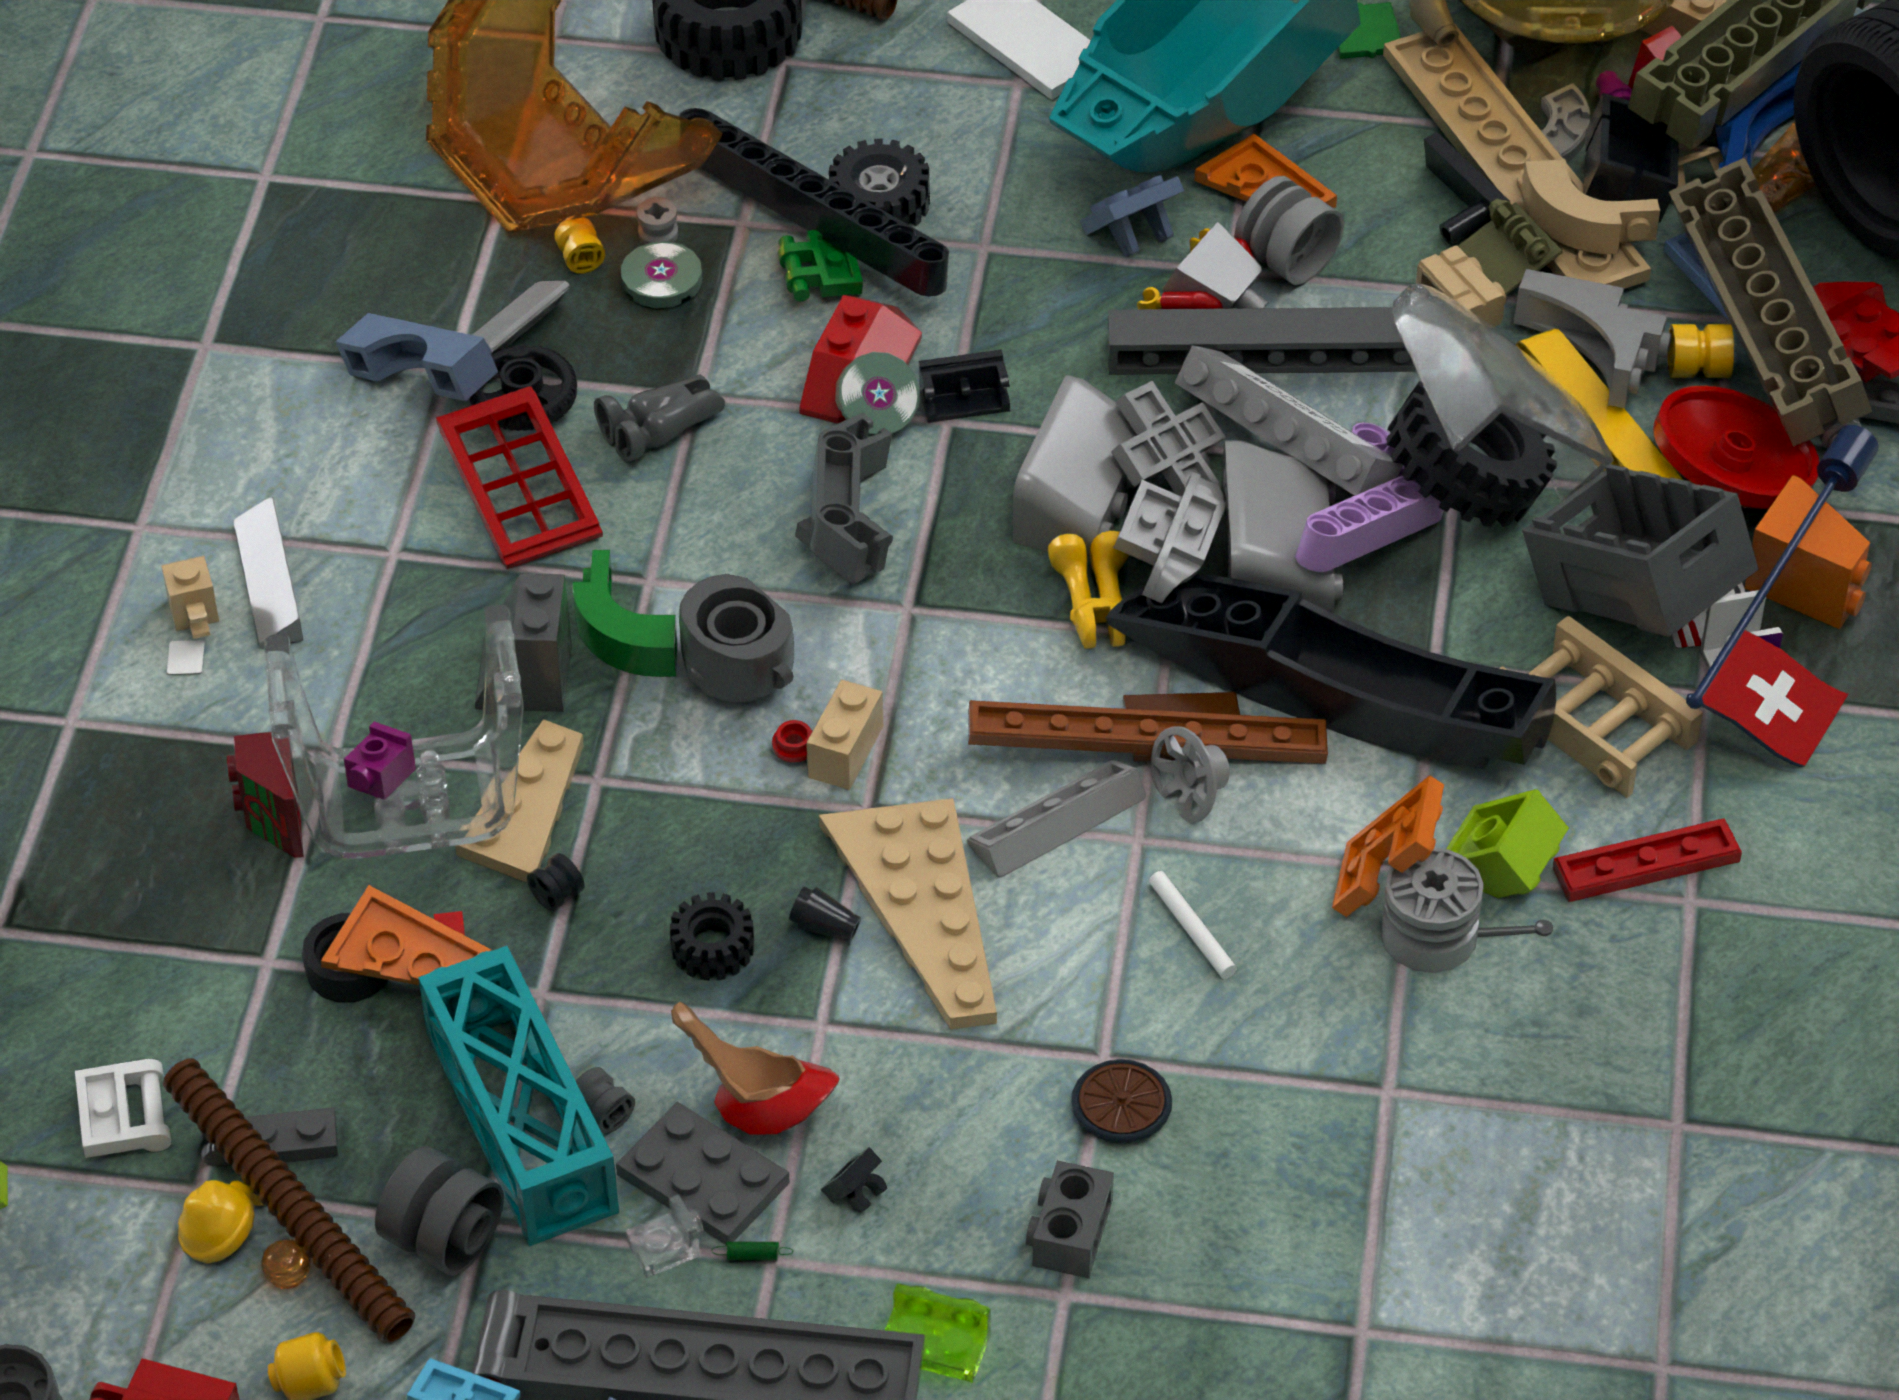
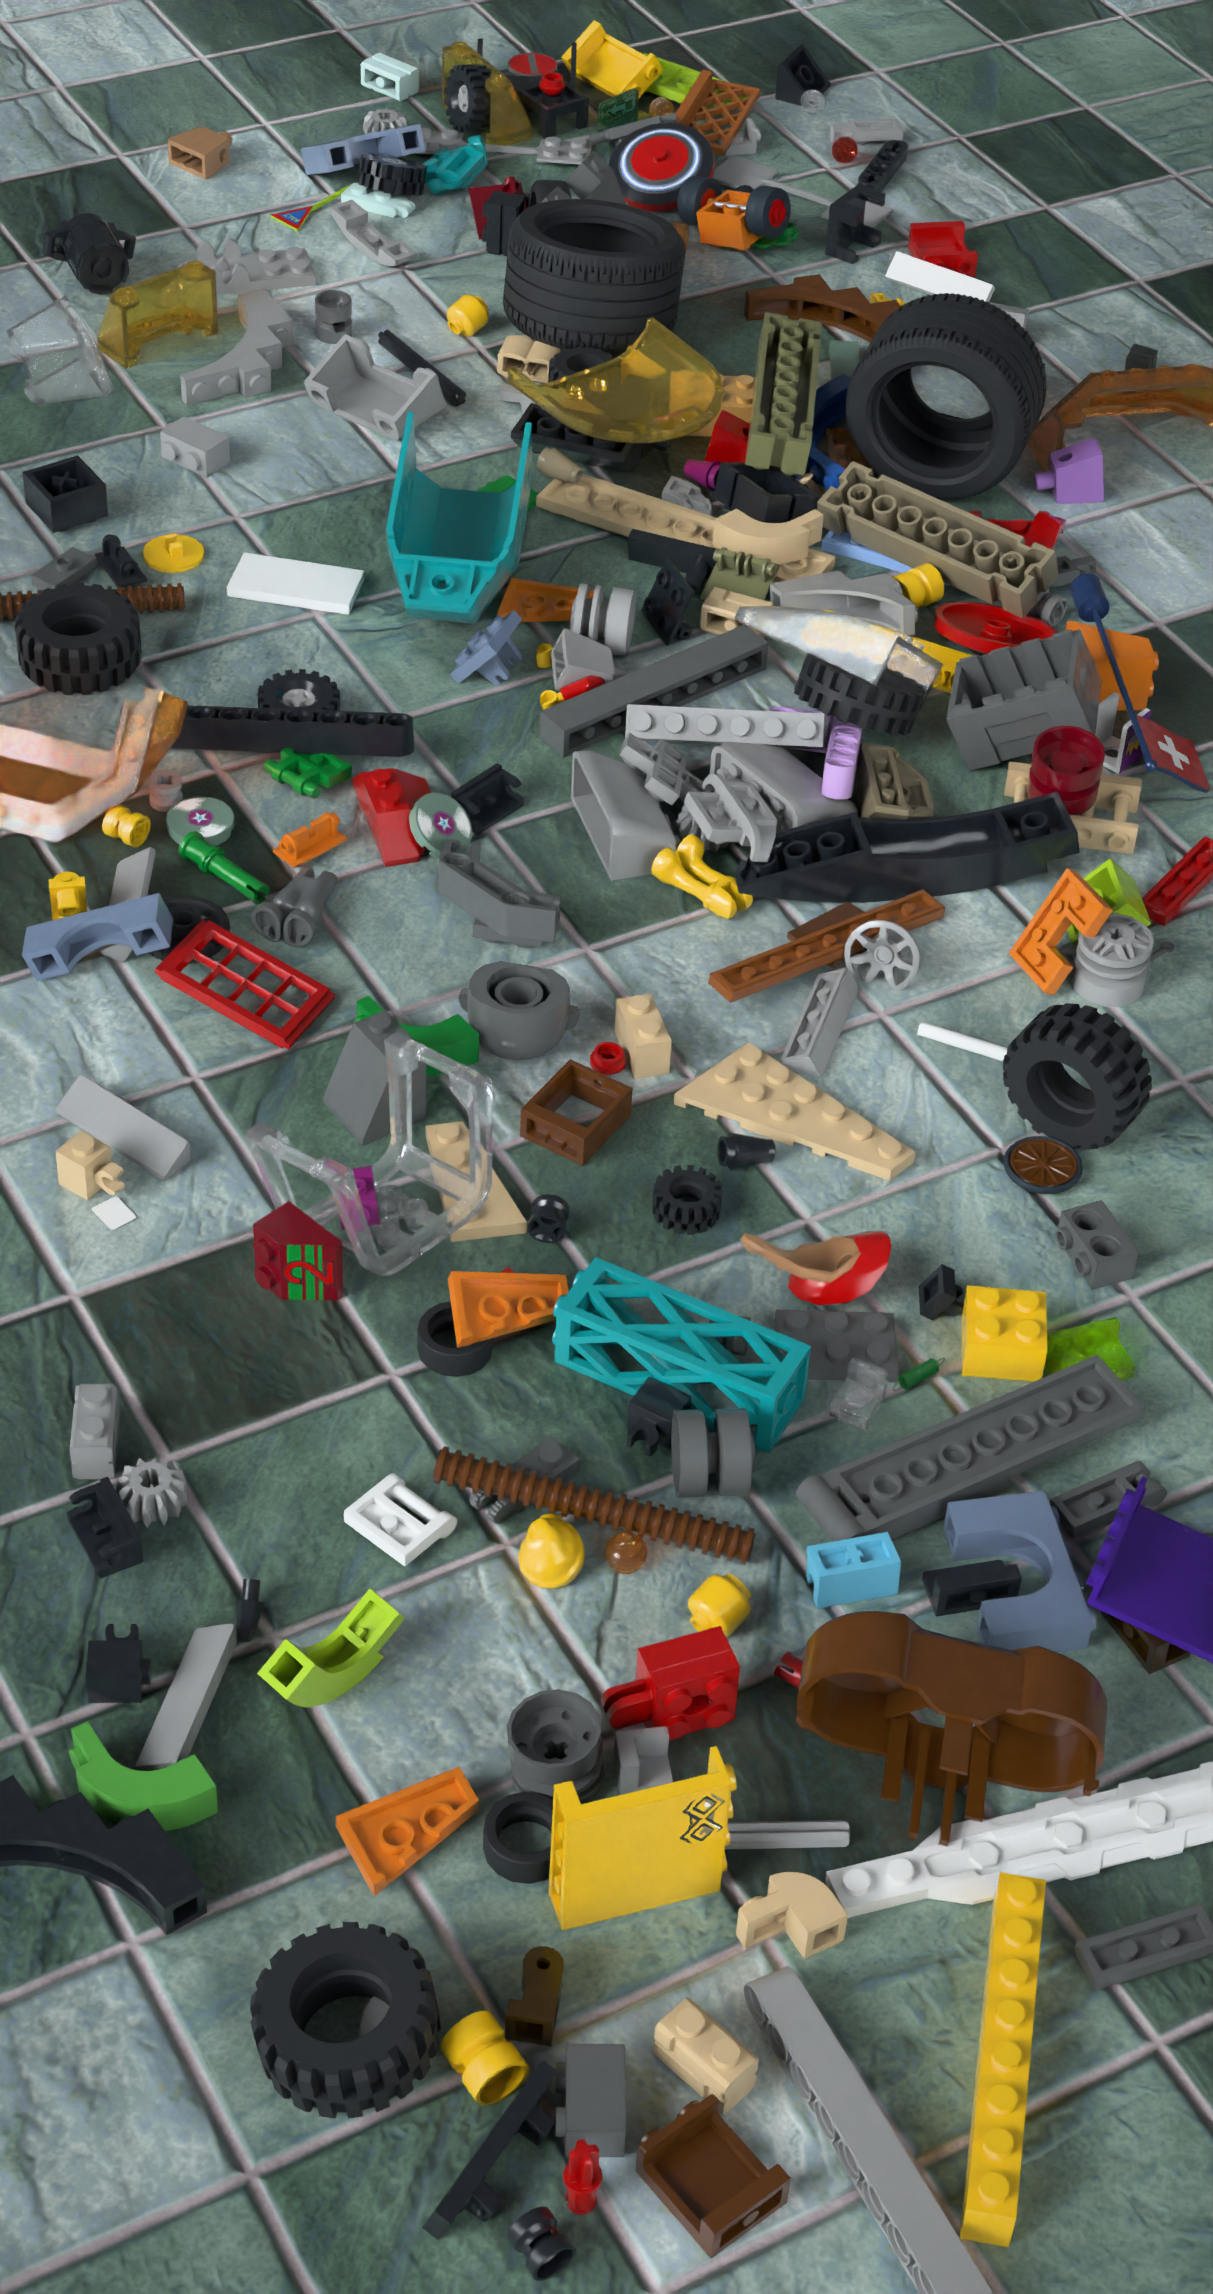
camera: 40 degrees left, 5 degrees down
none -> yellow hips [48,871,87,920]
none -> green pin [178,831,270,905]
none -> orange hinge [273,812,347,869]
none -> reddish brown window [520,1059,633,1166]
none -> black brick [627,1377,692,1457]
none -> black hinge [641,558,695,646]
none -> dark tan wedge [856,742,935,820]
none -> yellow brick [961,1285,1048,1382]
none -> black tyre [1003,1003,1152,1150]
none -> dark red wheel [1027,726,1105,816]

